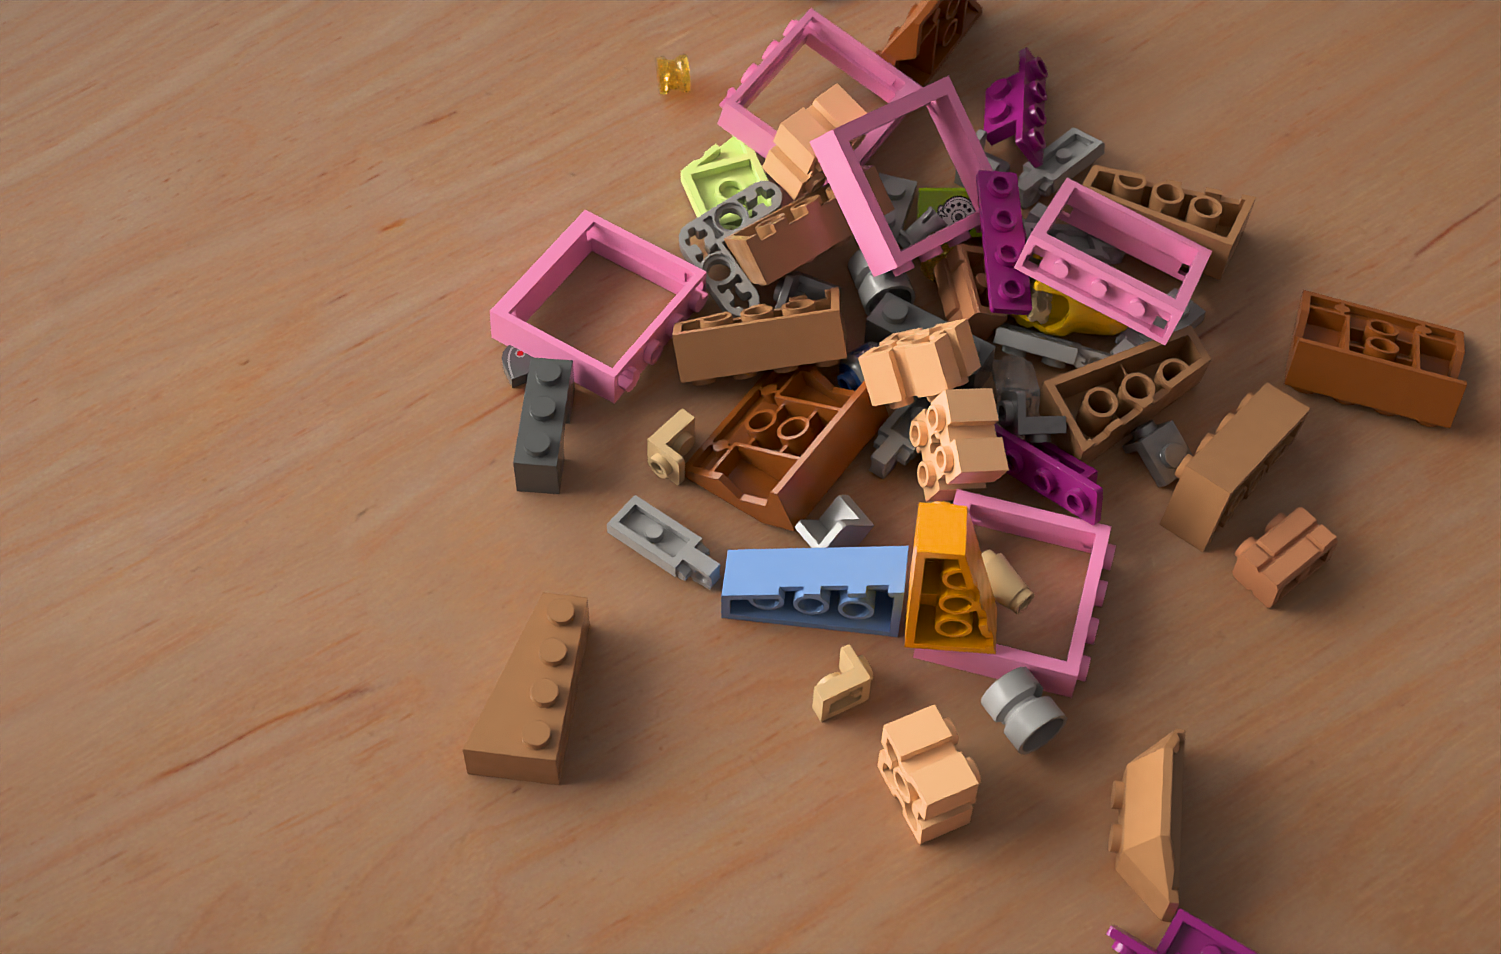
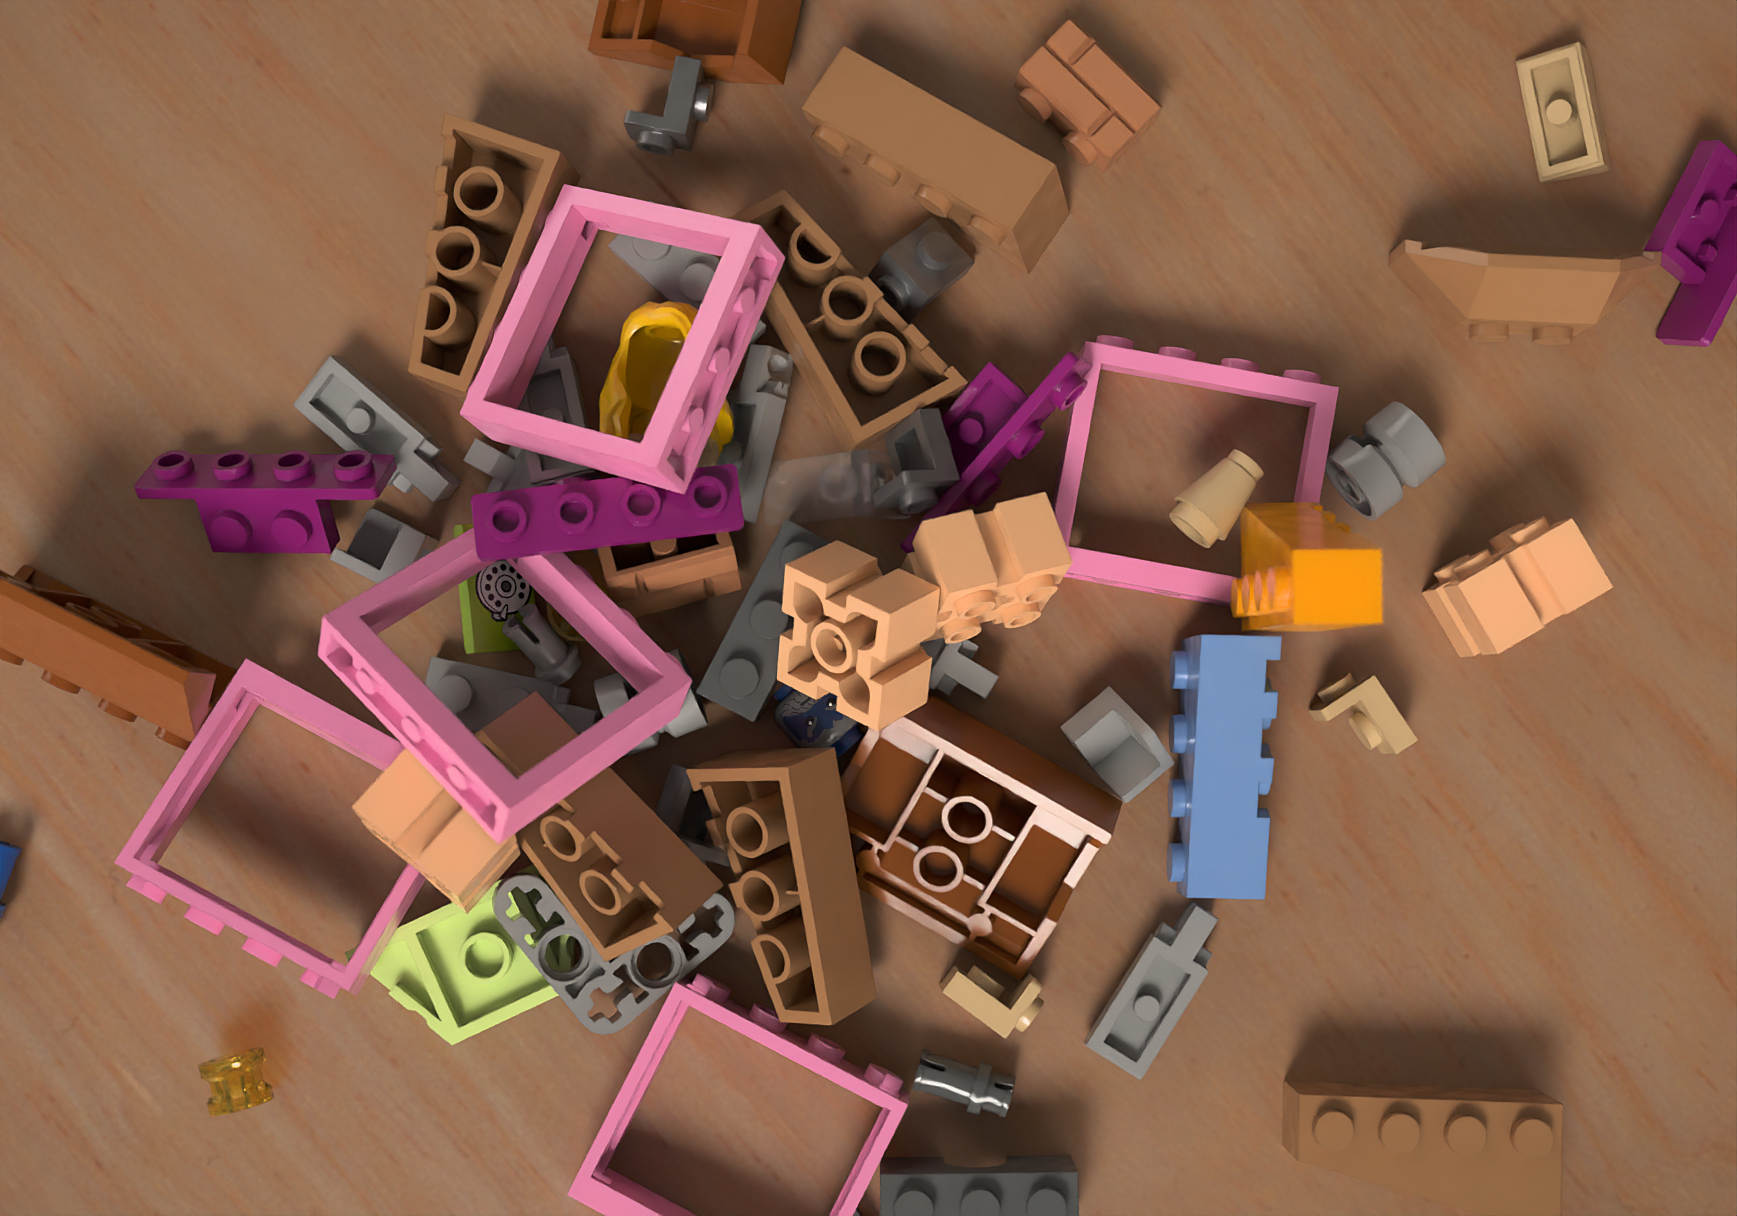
camera: 95 degrees left, 30 degrees up
none -> flat silver bracket [624,55,714,156]
none -> dark grey pin [912,1049,1016,1118]
none -> tan slope [1516,42,1612,183]

